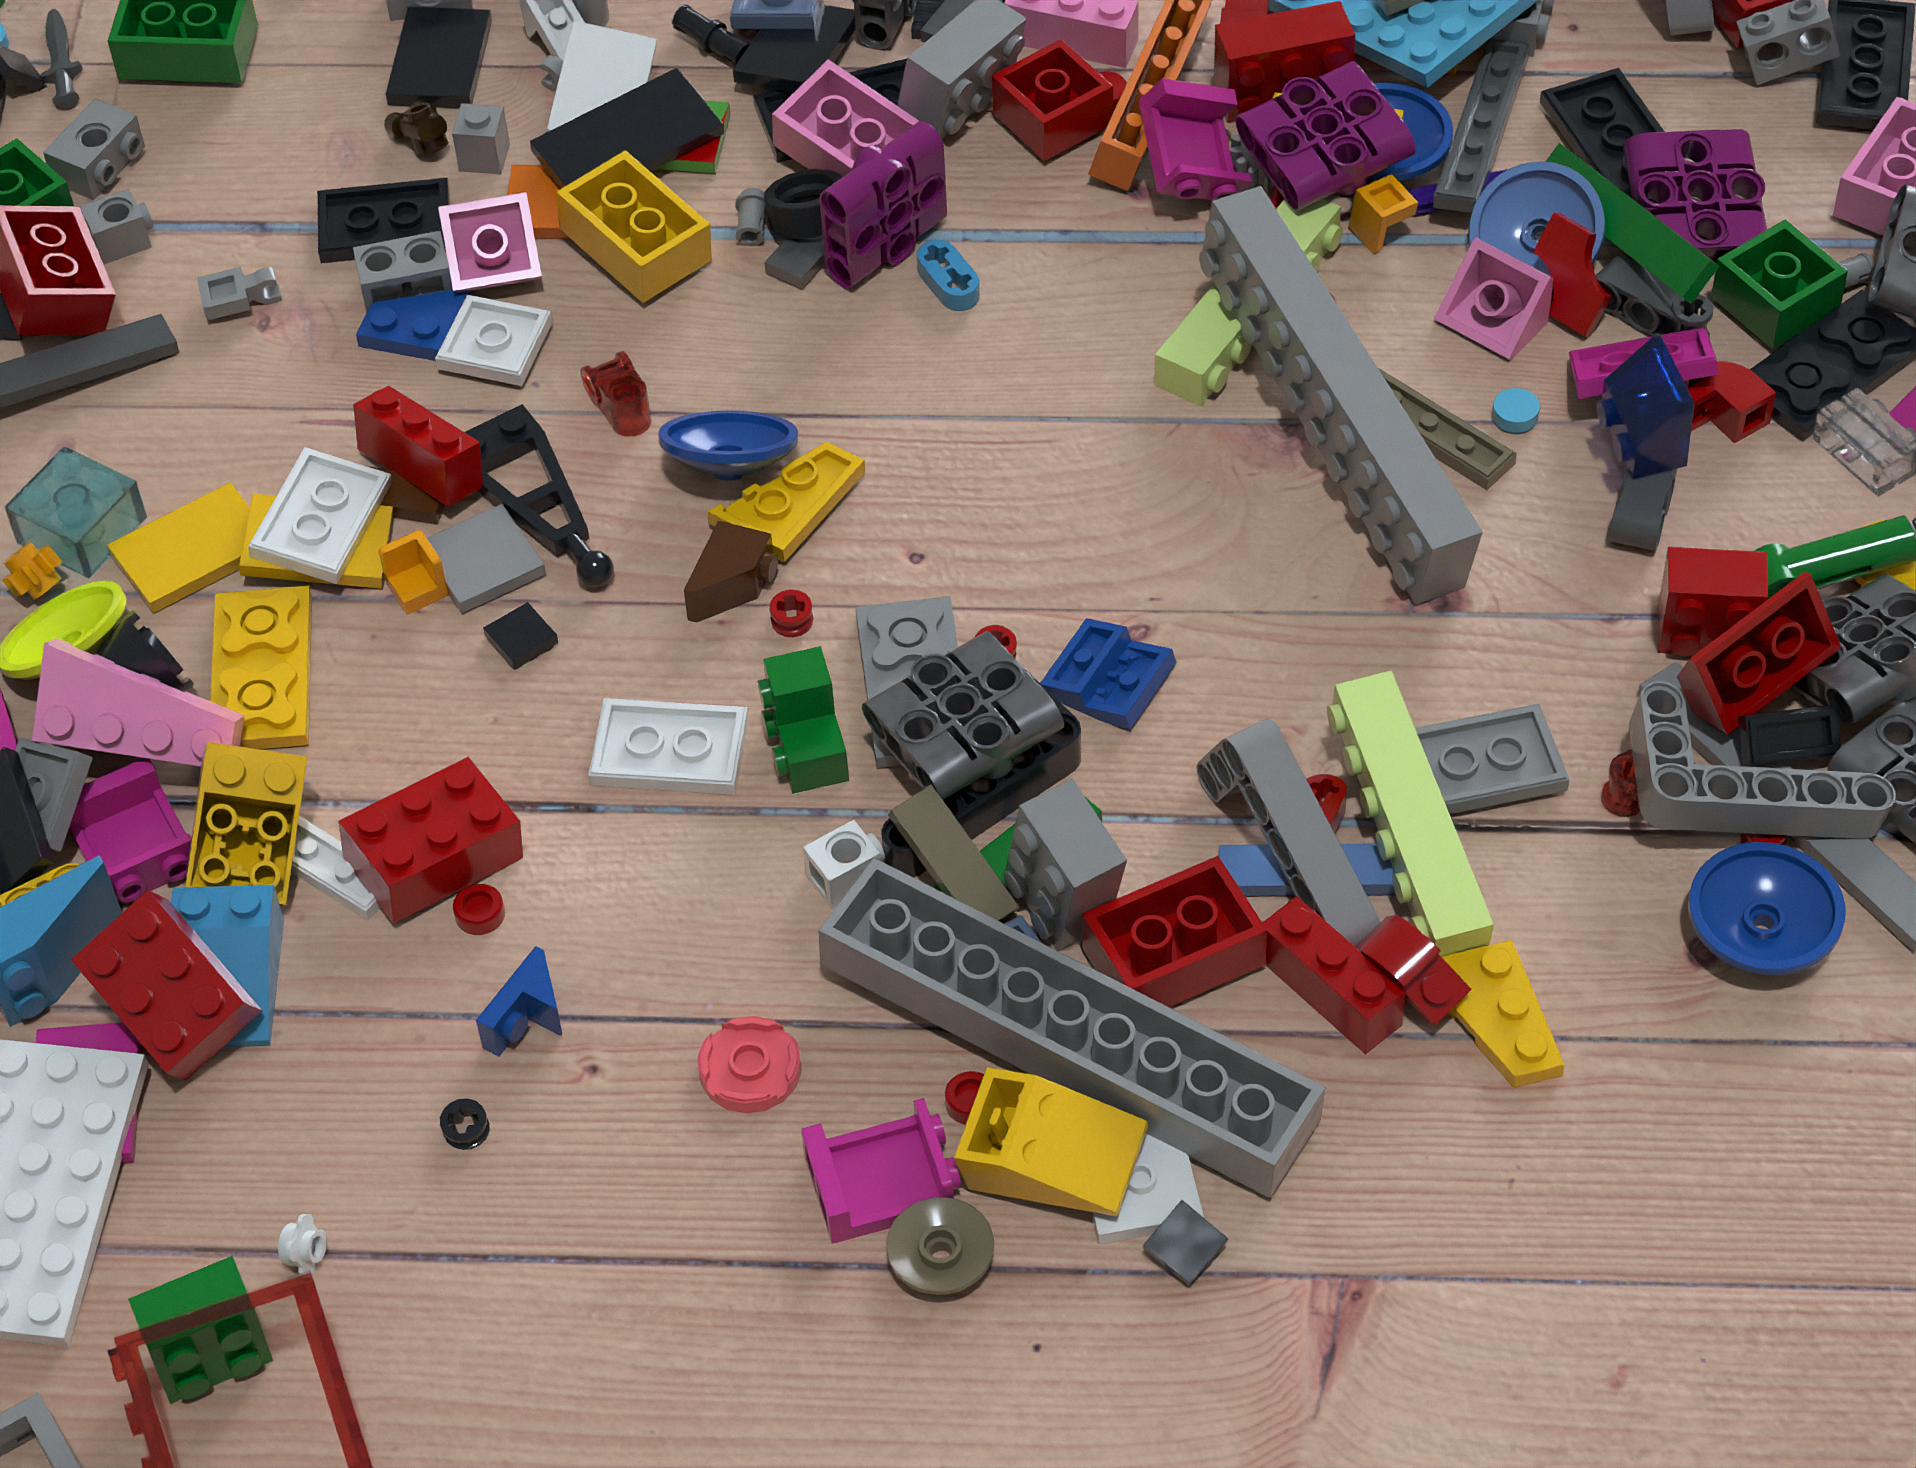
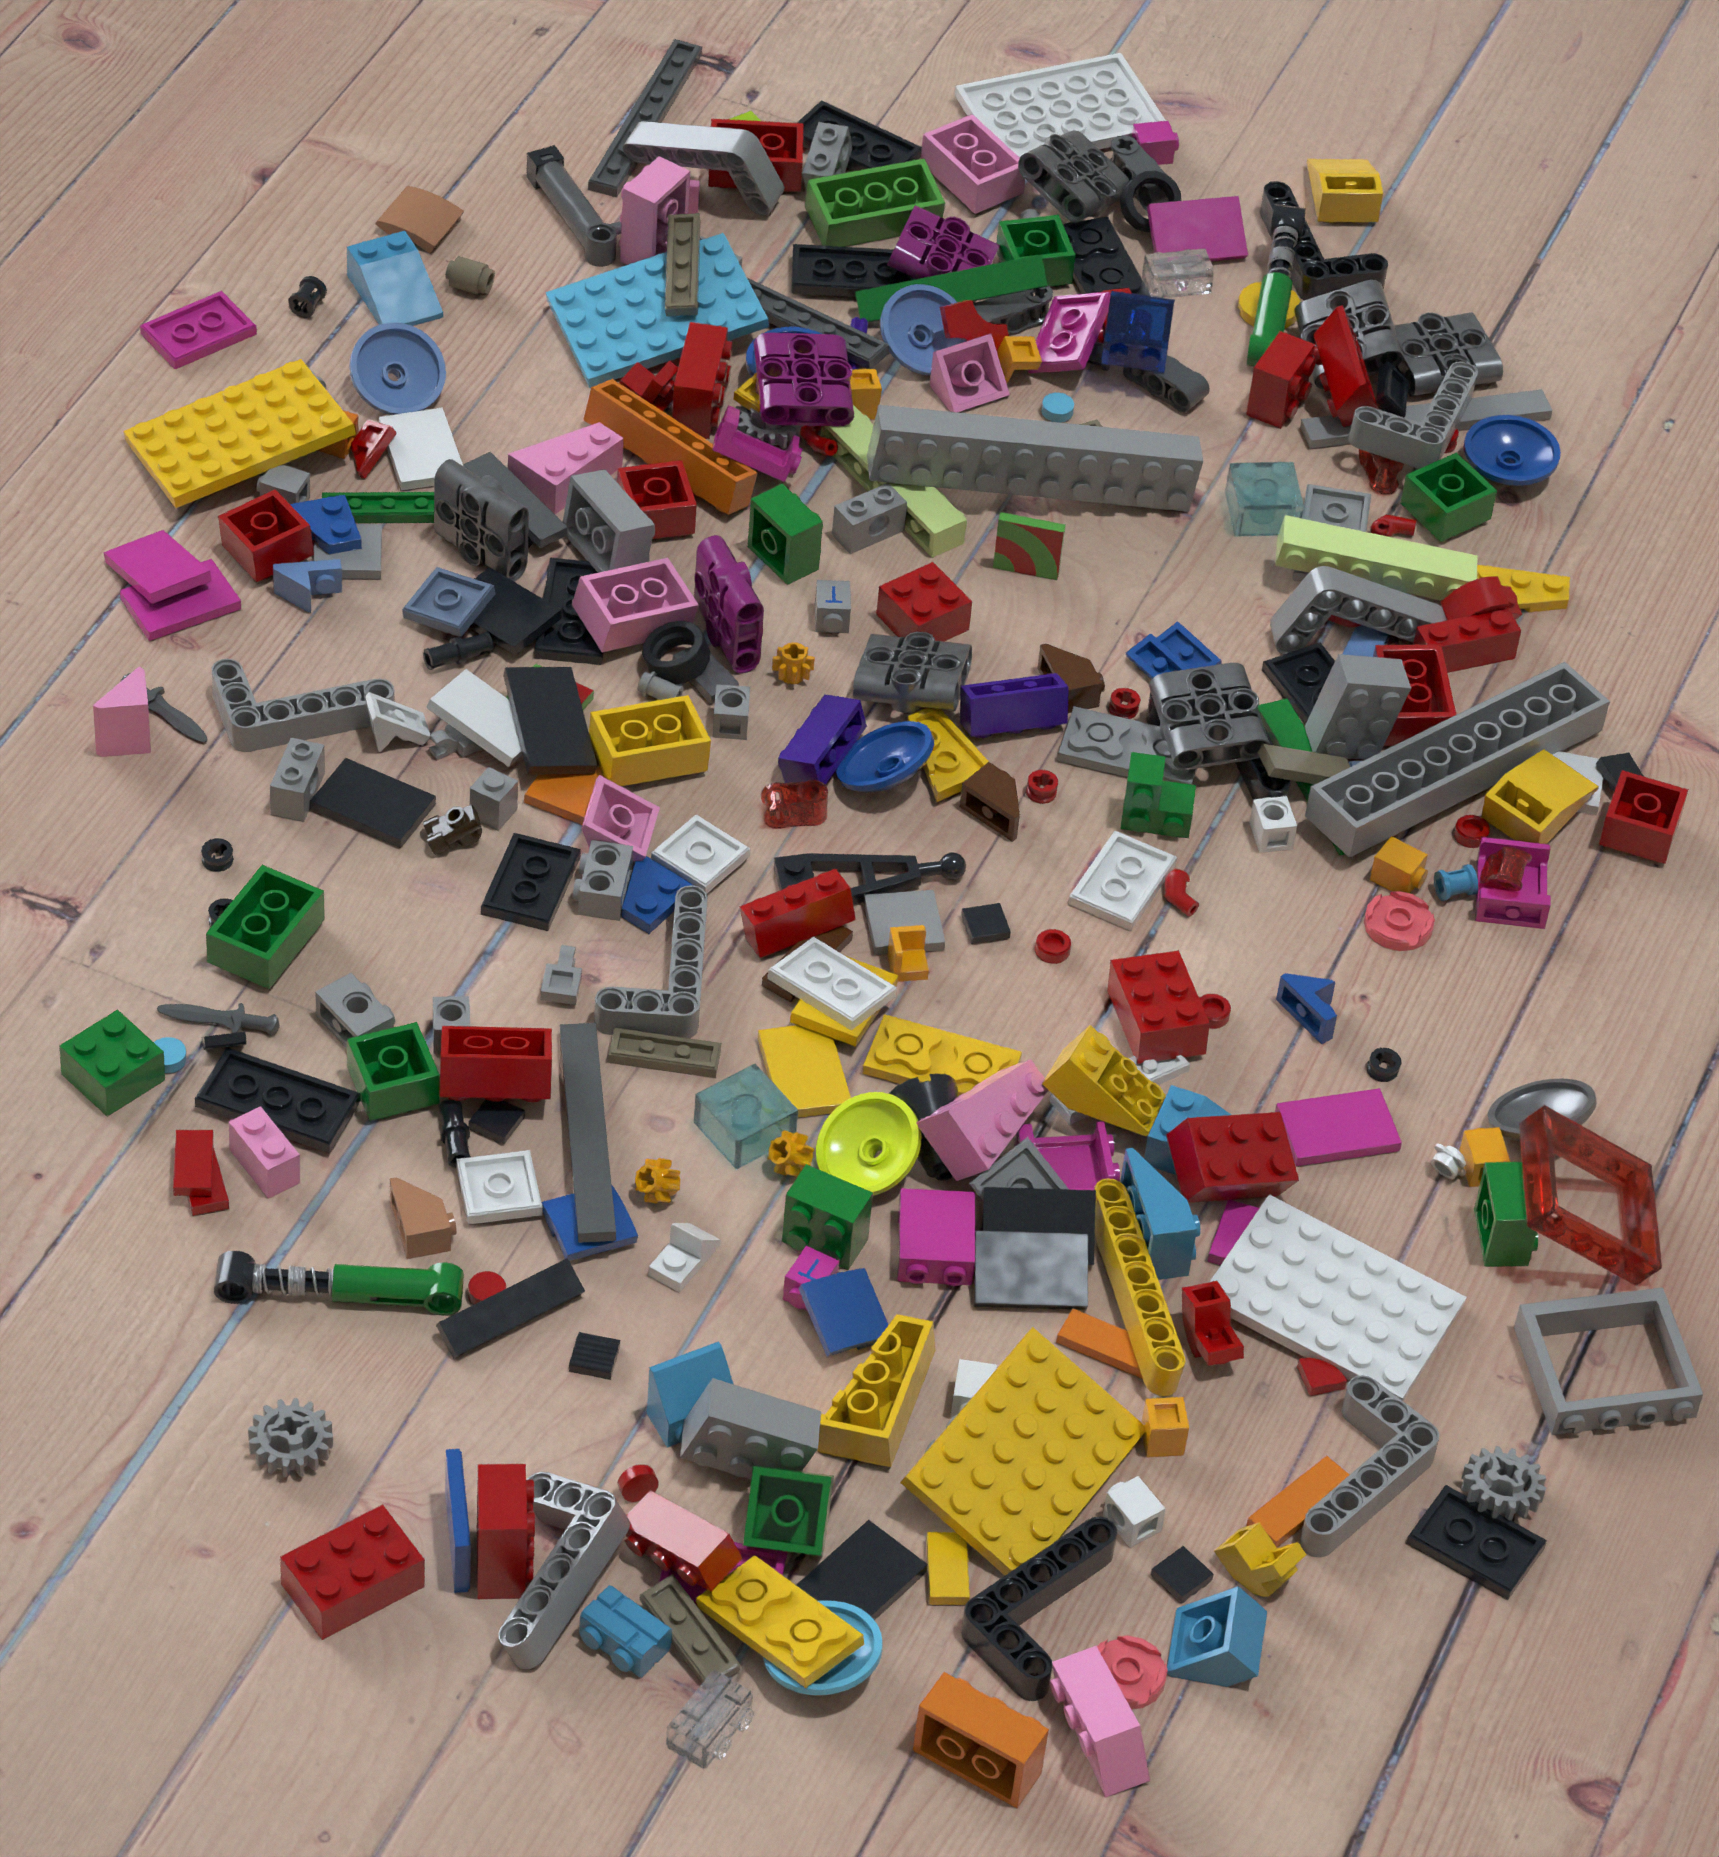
camera: 75 degrees left, 5 degrees down
dark tan dish [886,1197,994,1295] -> none
dark azure beam [917,240,980,311] -> none
none -> light grey beam [594,885,707,1038]
none -> dark tan tile [608,1028,722,1078]
none -> light grey brick [712,684,750,740]
none -> green brick [747,483,823,585]
none -> light orange gear [772,642,815,684]
none -> dark purple brick [778,694,867,791]
none -> bright green brick [804,159,945,247]
none -> light grey brick [815,580,851,633]
none -> light grey brick [832,483,907,554]
none -> flat silver connector [853,632,972,713]
none -> red brick [876,562,972,642]
none -> dark purple brick [960,673,1068,738]
none -> tile [993,512,1066,580]
none -> light orange panel [997,336,1042,384]
none -> red tile [1035,929,1071,964]
none -> reddish brown slope [1037,644,1105,713]
none -> red arm [1164,869,1199,917]
none -> clear light blue brick [1225,462,1304,536]
none -> black tile [1262,642,1335,725]
none -> dark pink tile [1275,1088,1402,1166]
none -> red arm [1370,514,1416,537]
none -> light orange brick [1370,836,1428,893]
none -> green brick [1400,453,1497,542]
none -> dark azure bush [1434,864,1478,901]
none -> light orange brick [1459,1127,1510,1187]
none -> clear red piece [1480,846,1532,892]
none -> flat silver dish [1488,1078,1597,1143]
none -> red brick [1599,770,1689,864]

